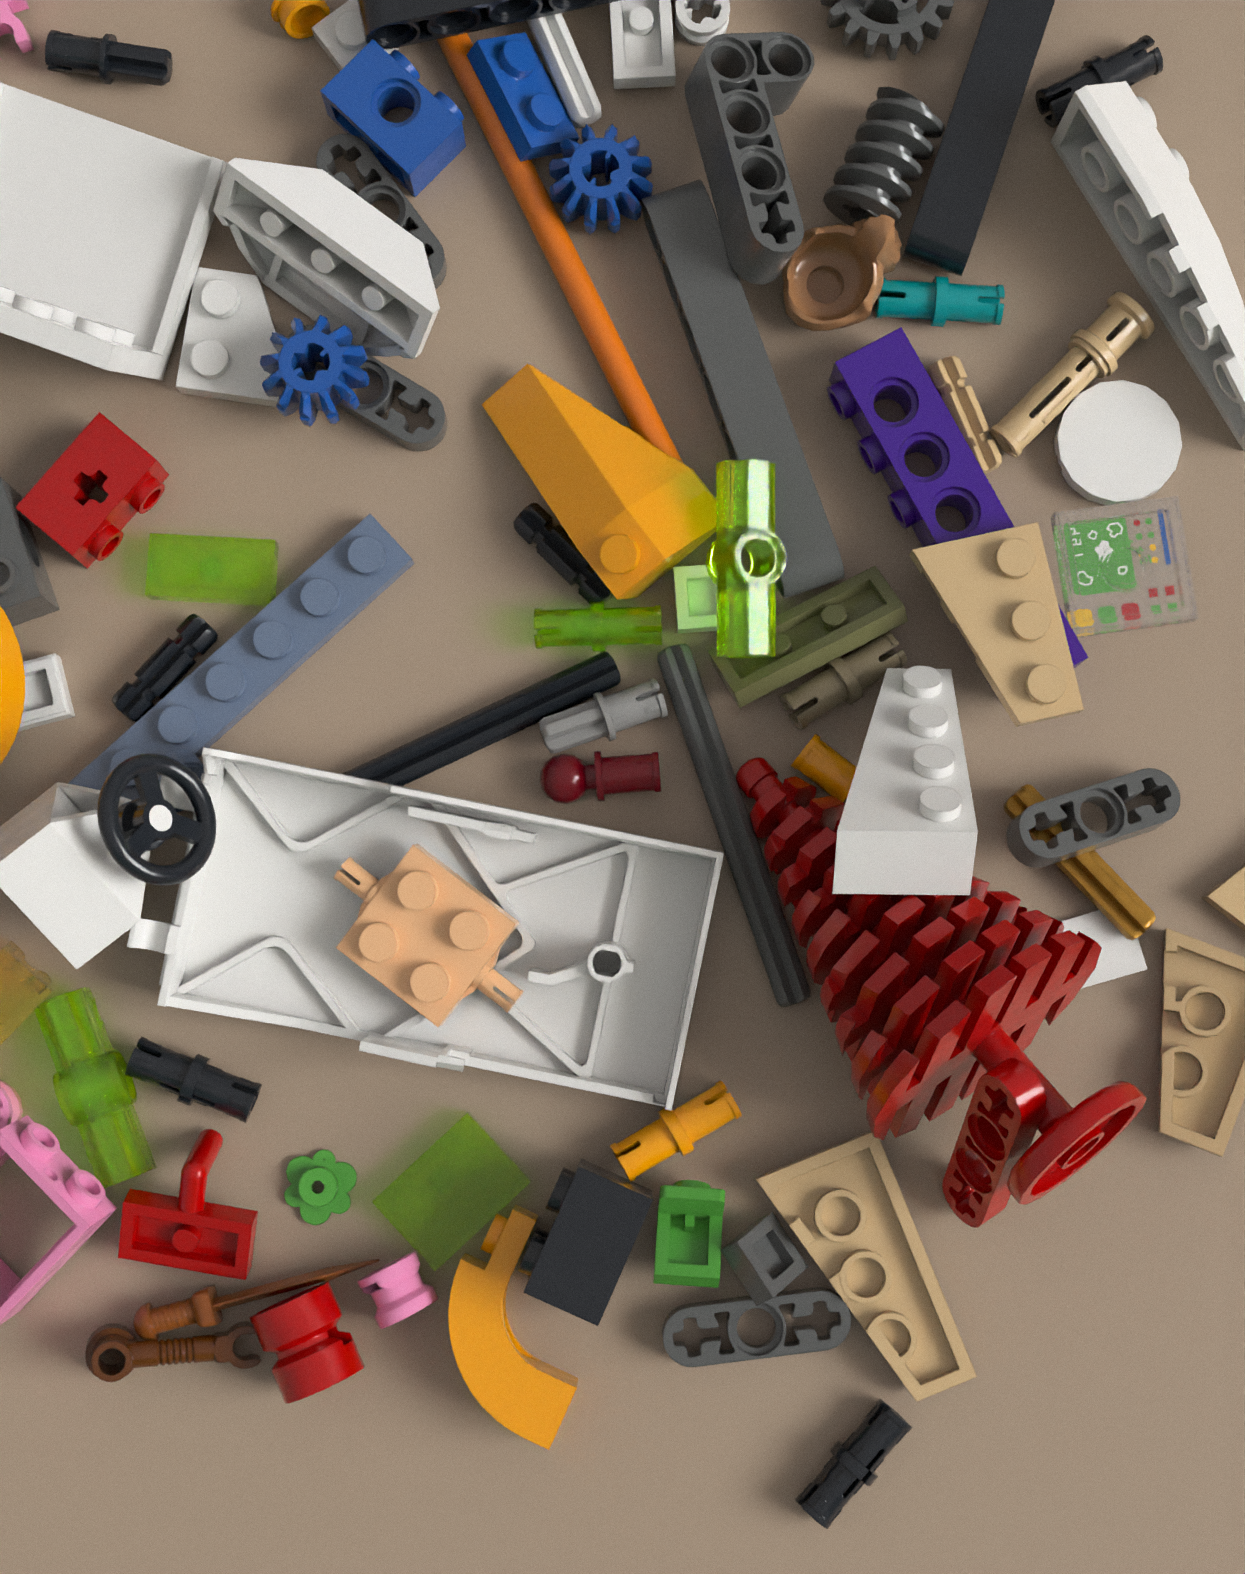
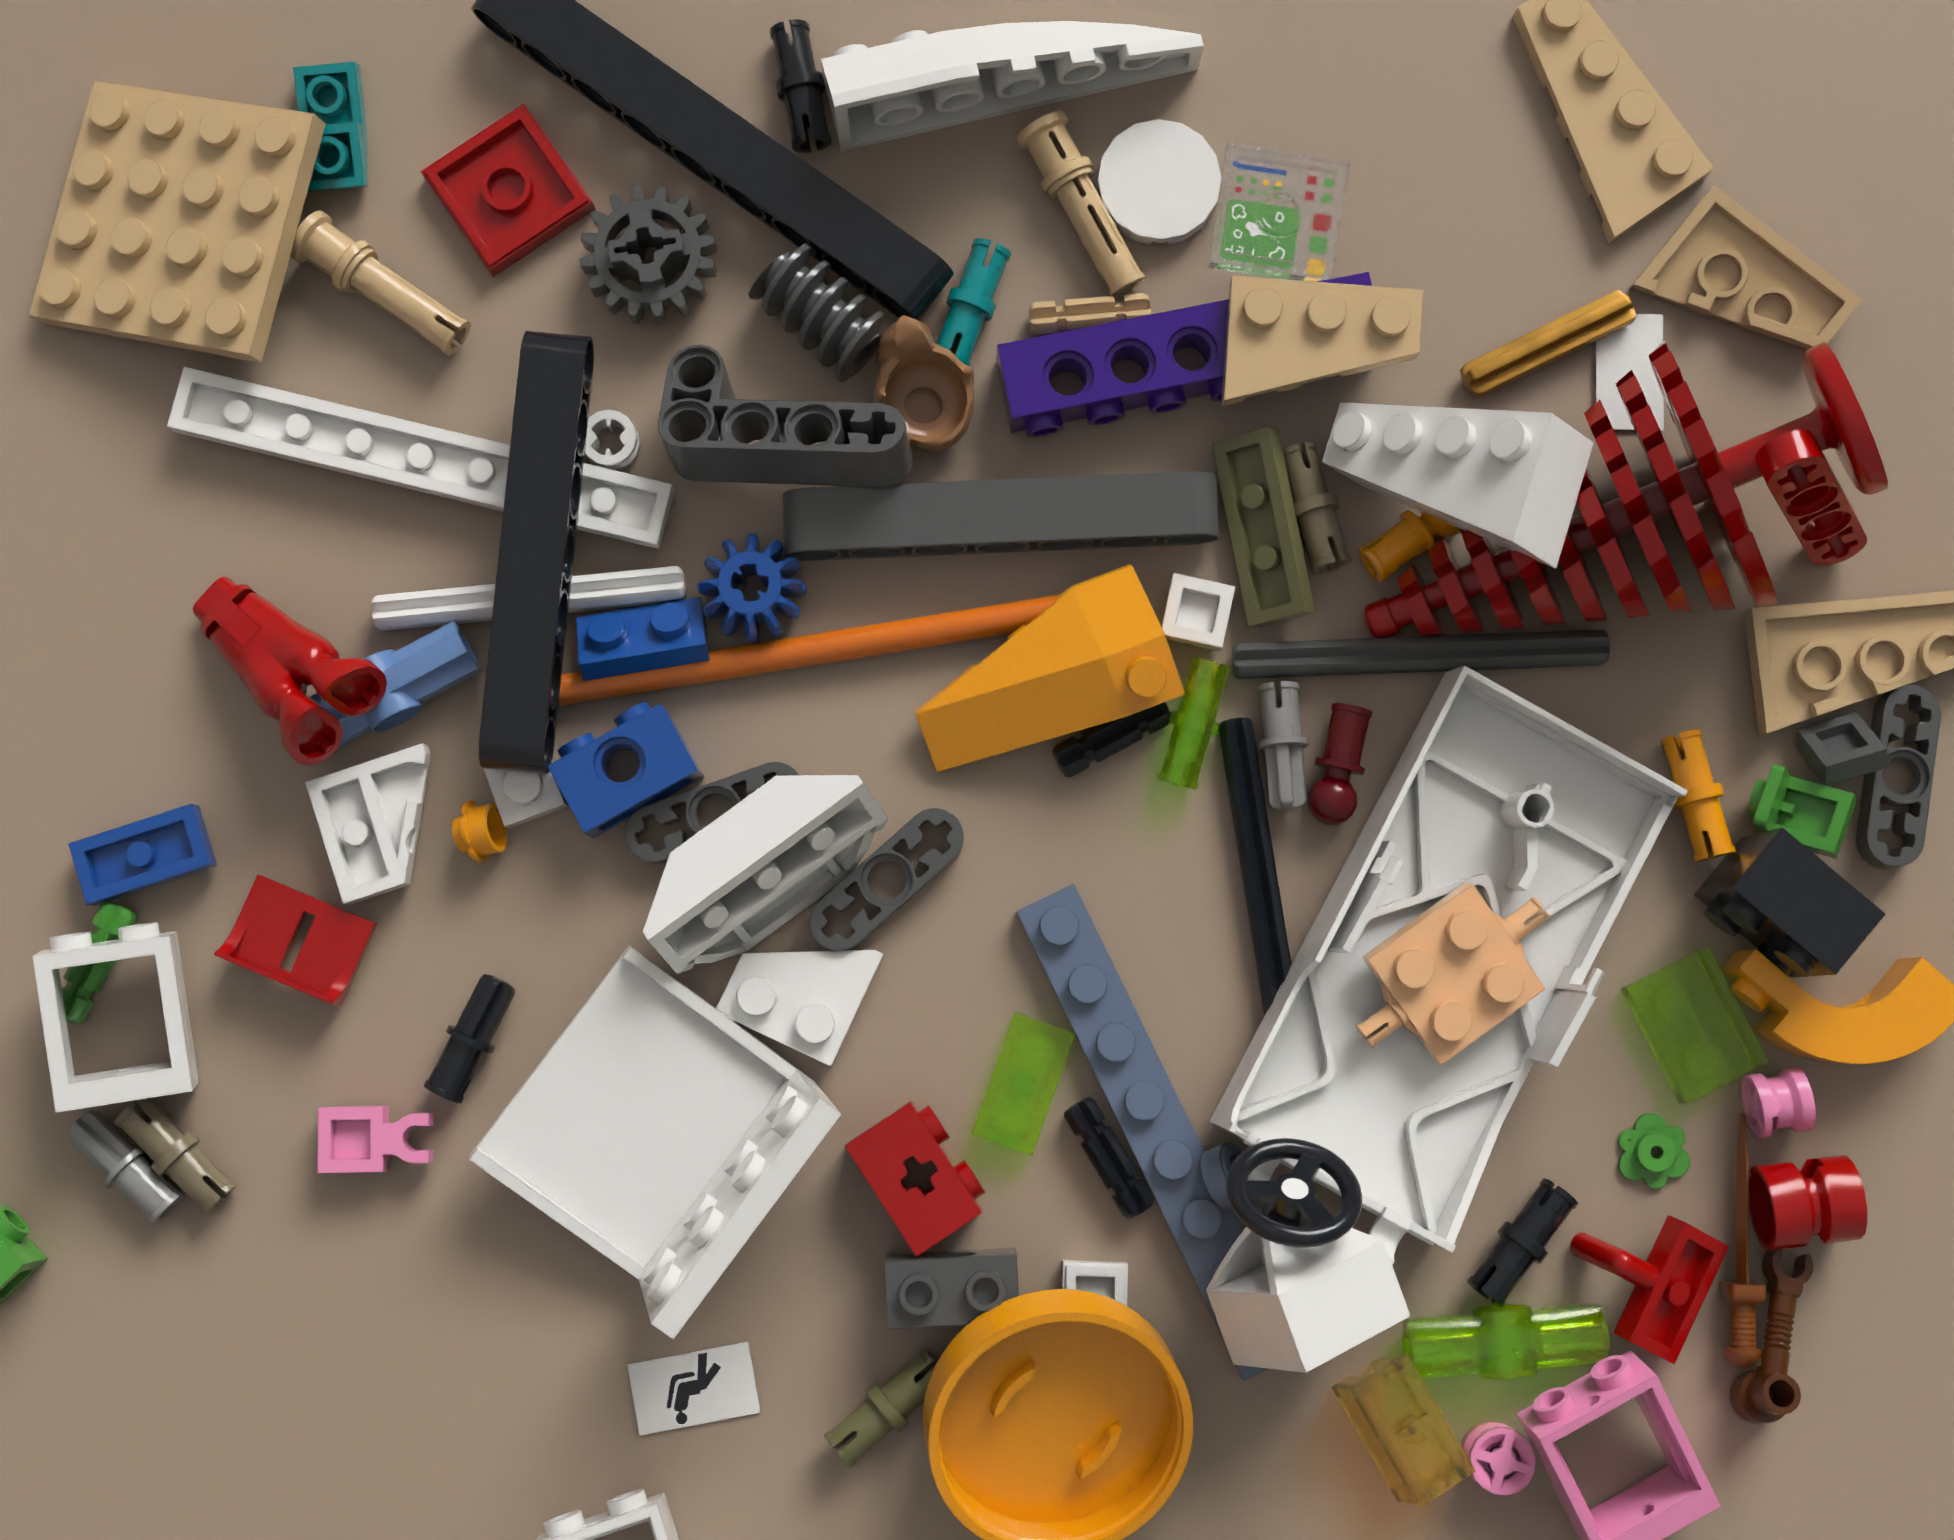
camera: 75 degrees left, 0 degrees up
blue gear [260,315,370,427] -> none
clear neon green piece [706,459,787,659] -> none
dark grey beam [1006,768,1180,868] -> none

